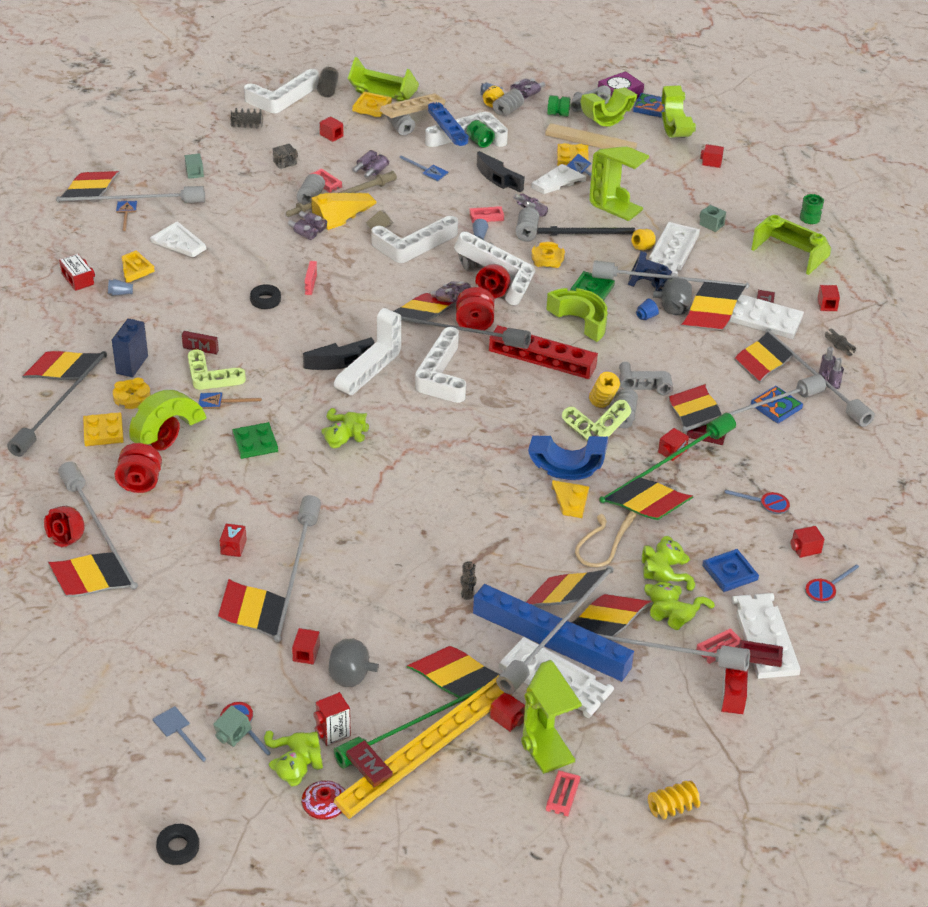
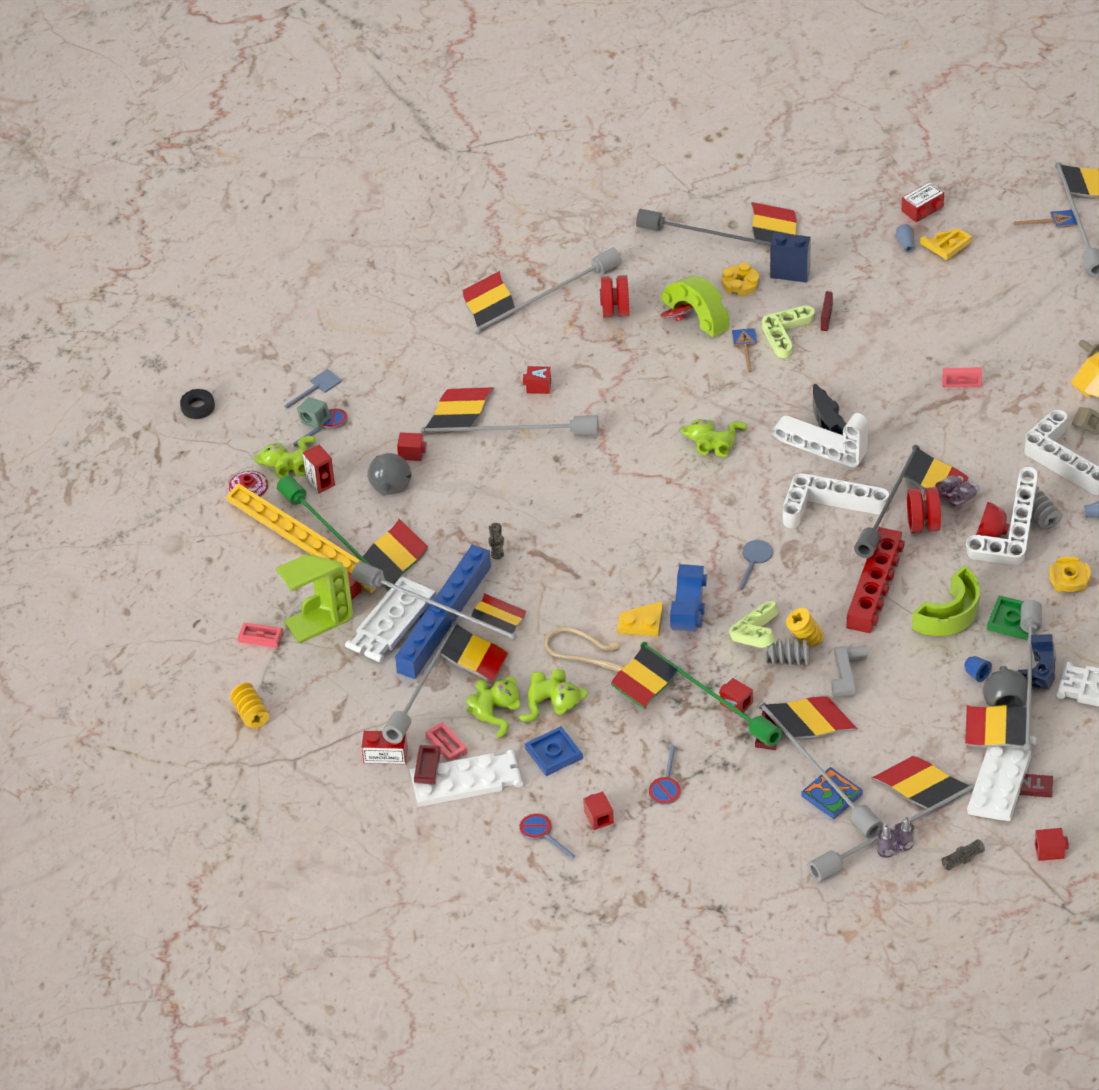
camera: 90 degrees right, 5 degrees up
red cylinder [44,505,85,547] -> none
yellow plate [83,412,124,446] -> none
white wing [150,222,206,257] -> none
green plate [232,422,278,459] -> none
black tyre [250,284,281,309] -> none
clear purple piece [288,211,327,240] -> none
dark red tile [346,740,393,788] -> none
none -> sand blue piece [739,540,773,589]

